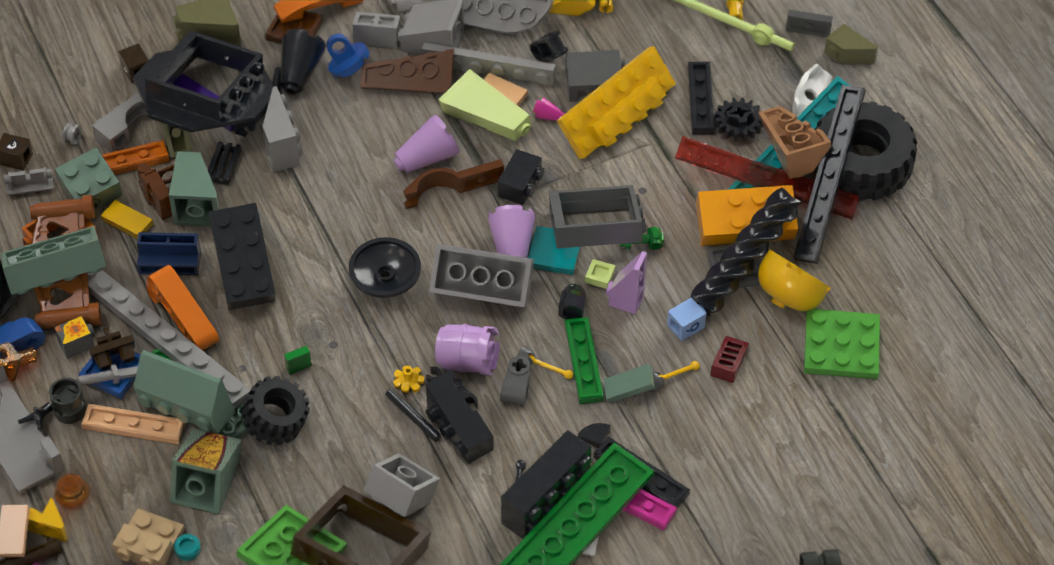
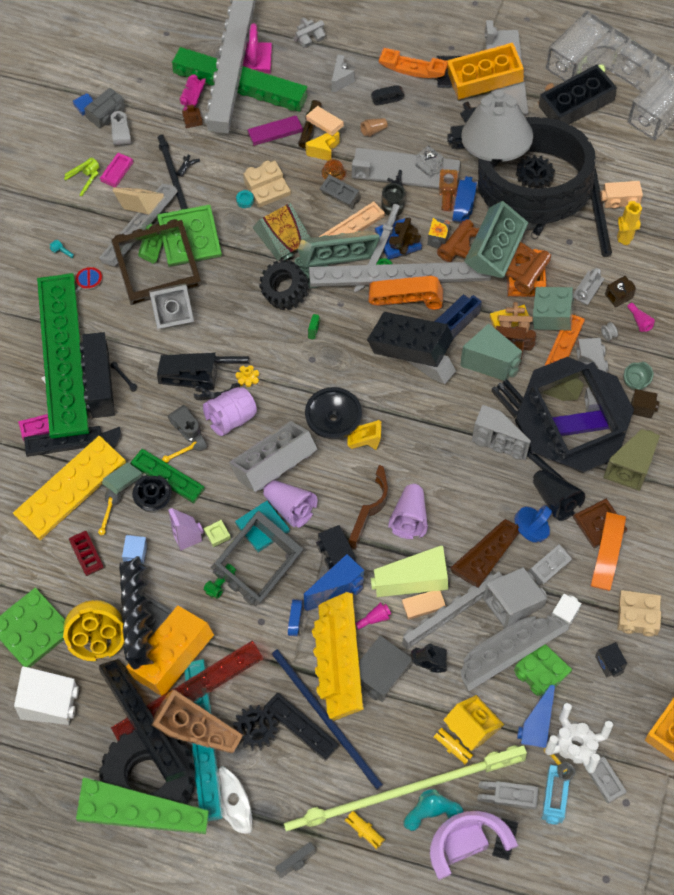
camera: 130 degrees right, 10 degrees up
black rock [558,284,586,319] -> none
olive slope [824,24,878,64] -> none
none -> yellow plate [13,436,126,540]
none -> white slope [14,667,79,725]
none -> bright green wing [76,778,209,834]
none -> black cone [132,475,172,513]
none -> dark blue piece [272,649,383,790]
none -> blue beam [288,599,303,637]
none -> blue slope [304,555,364,611]
none -> dark grey hinge [320,175,361,209]
none -> yellow slope [347,420,381,450]
none -> medium nougat hips [497,302,533,332]
none -> sand green hair [623,361,654,390]
none -> dark pink cone [627,303,655,332]

